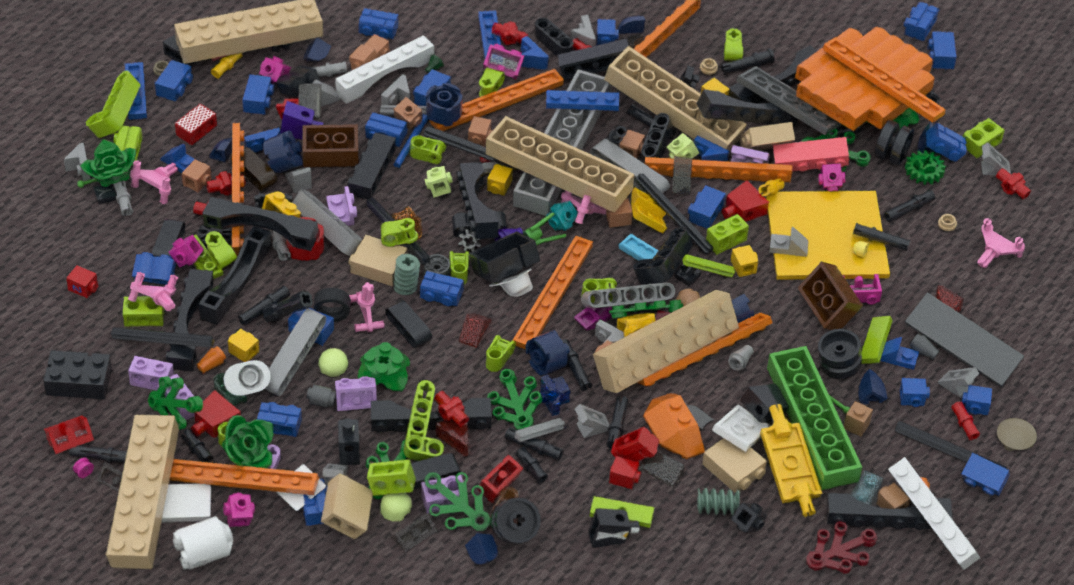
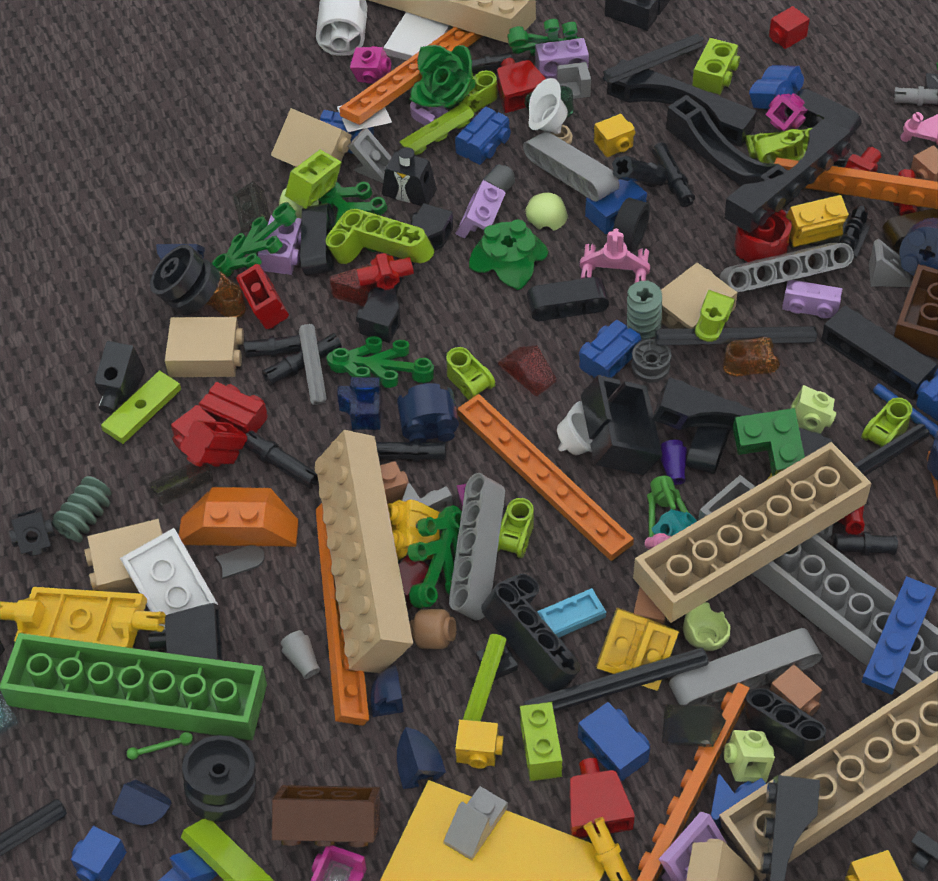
camera: 120 degrees right, 5 degrees up
bright pink axle [128,272,178,311] -> none
lavender brick [128,356,174,391] -> none
orange cone [196,346,226,374] -> none
lime piece [450,251,469,284] -> none
nougat brick [468,116,493,147] -> none
light grey slope [575,404,610,438] -> none
black pin [605,126,627,144] -> none
medium nougat brick [844,401,873,437] -> none
none -> tan brick [165,317,244,377]
none -> red brick [199,382,268,436]
none -> dark blue brick [397,727,446,789]
none -> lime tile [399,102,474,155]
none -> light grey panel [557,62,591,100]
none -> green brick [733,408,805,477]

